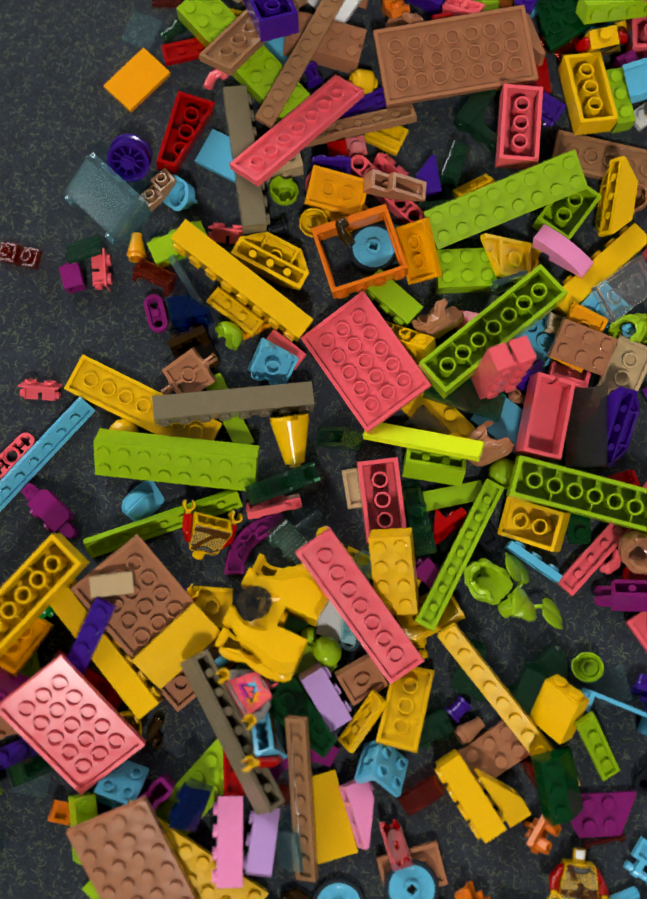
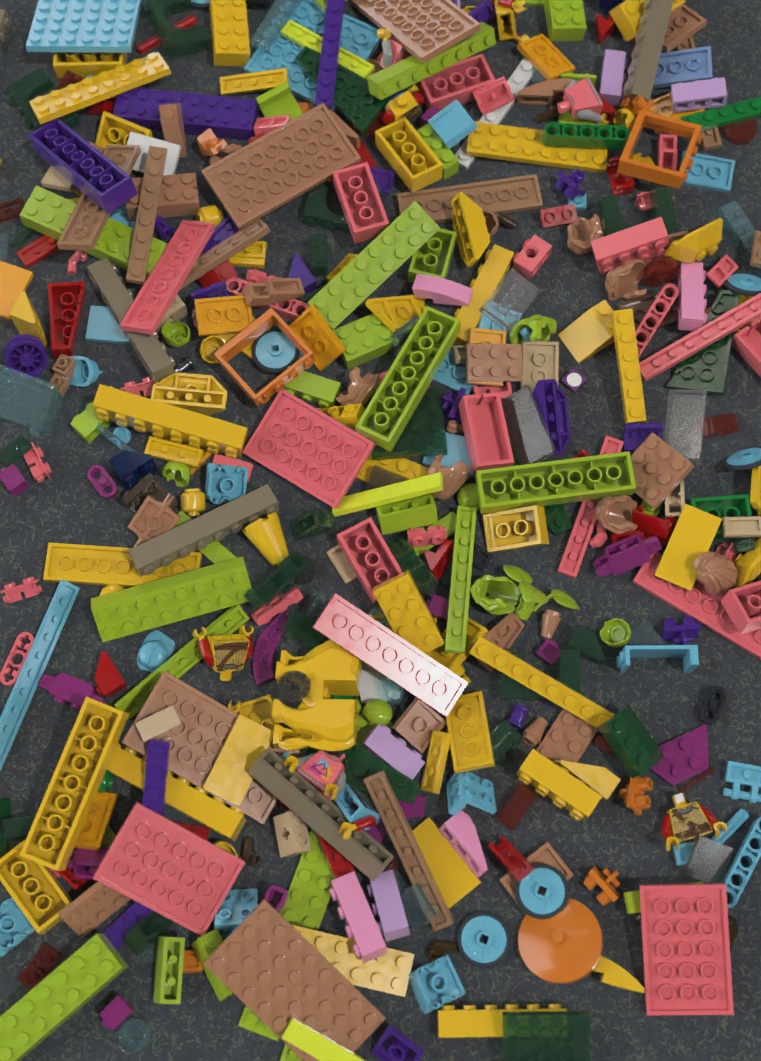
camera: 20 degrees left, 10 degrees down
light orange cone [127,232,146,263] -> none
clear red hinge [132,258,177,297] -> none
clear blue slope [168,778,214,832] -> none
dark brown arm [335,217,355,248] -> none
coral piece [471,335,537,400] -> none
medium azure plate [505,540,562,583] -> none
yellow brick [529,674,590,745] -> none
lime tile [574,711,620,781] -> none
none -> yellow slope [9,291,48,347]
none -> red slope [94,650,128,699]
none -> medium azure plate [112,427,131,445]
none -> lime brick [153,936,185,1004]
none -> yellow head [180,489,206,516]
none -> tan brick [273,811,312,858]
none -> coral hinge [407,525,447,547]
none -> nougat wing [468,613,525,672]
none -> magenta plate [535,638,563,666]
none -> nougat cone [540,609,561,639]

